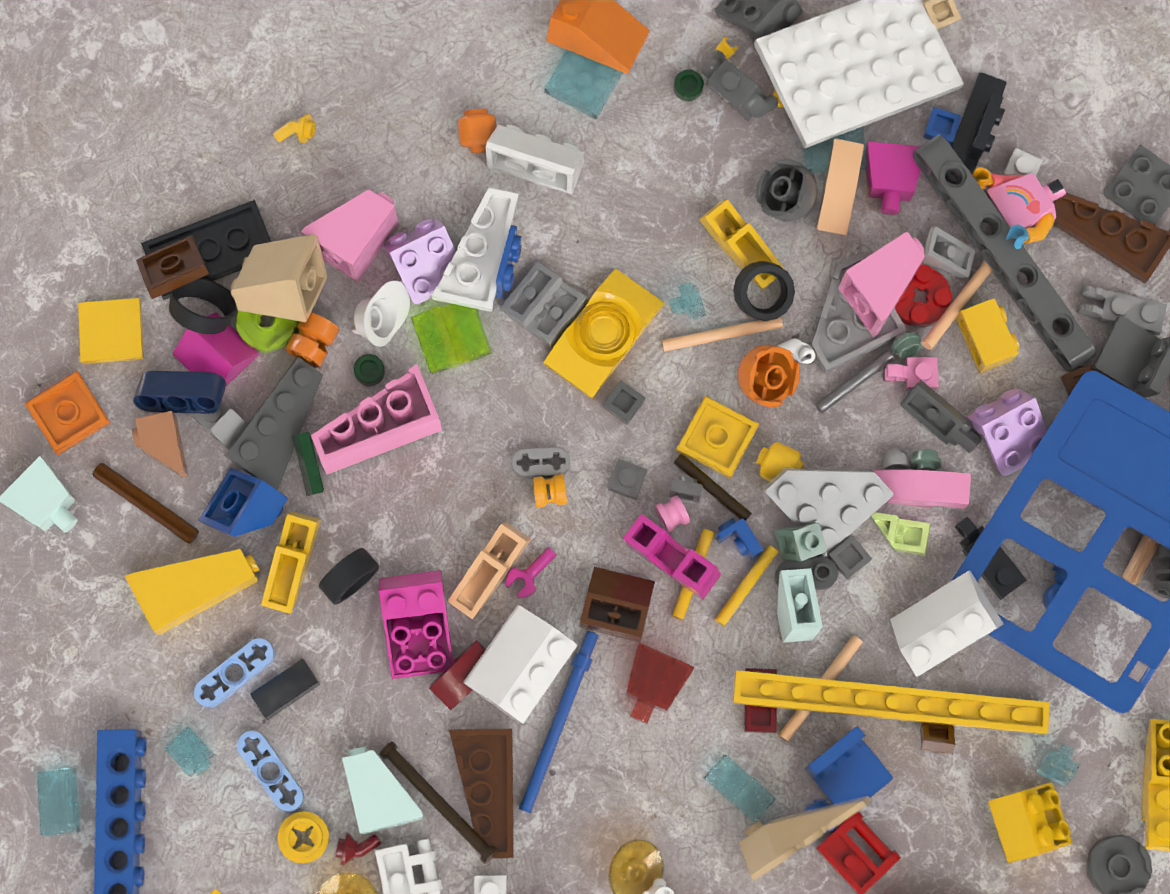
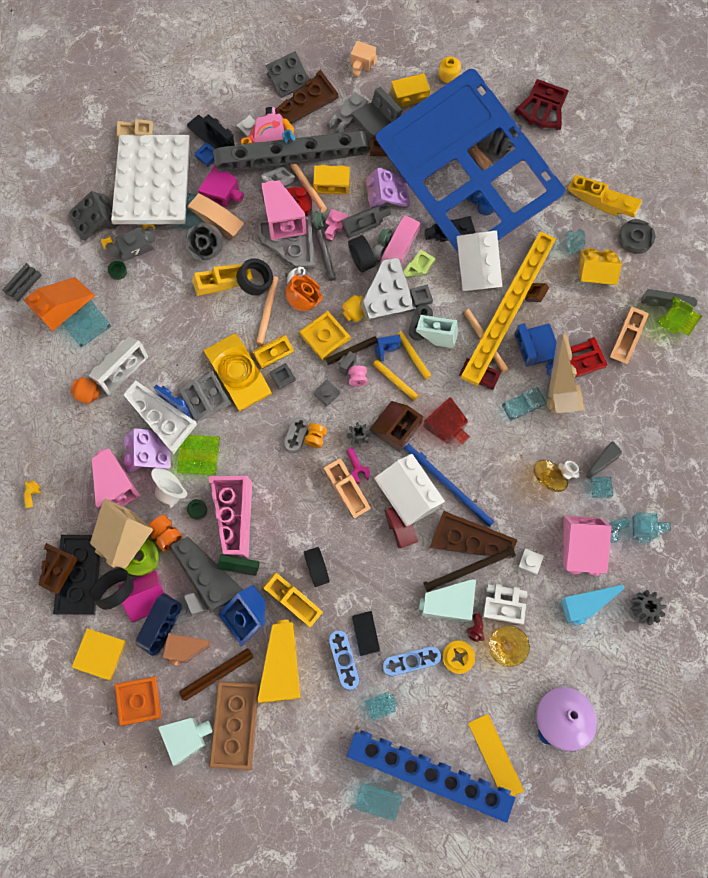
camera: 65 degrees left, 5 degrees down
reddish brown tile [136,236,209,299] -> none
dark pink slope [379,570,453,679] -> none
dark pink arch [623,514,721,600] -> none
clear light blue tile [669,282,706,320] -> none
sand green bracket [774,522,827,561] -> none
none -> reddish brown wing [39,543,78,595]
none -> medium nougat tile [209,681,260,770]
none -> yellow slope [251,334,294,369]
none -> dark grey gear [347,422,371,447]
none -> black tyre [348,235,376,272]

